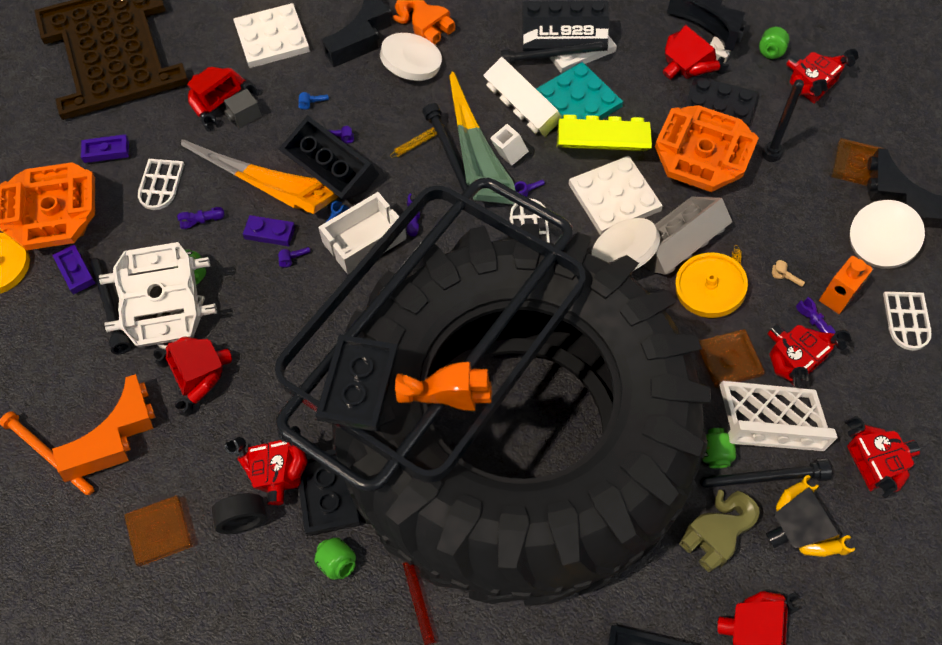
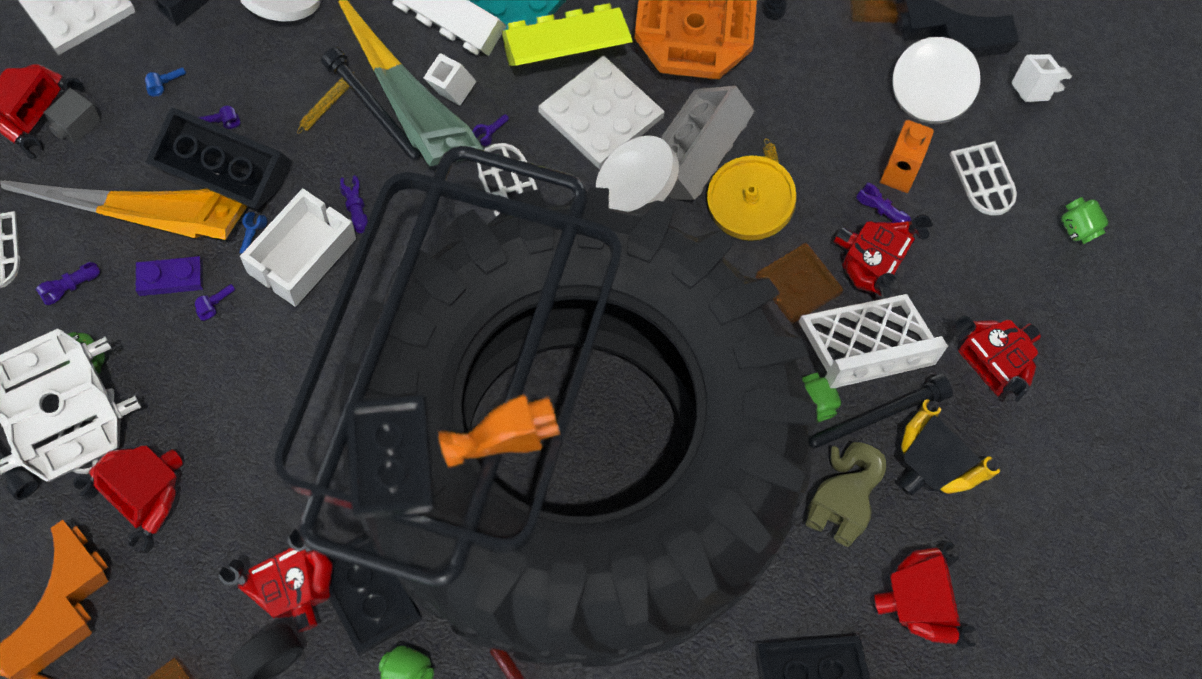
camera: 25 degrees left, 5 degrees up
tan hand [772,260,805,287] -> none

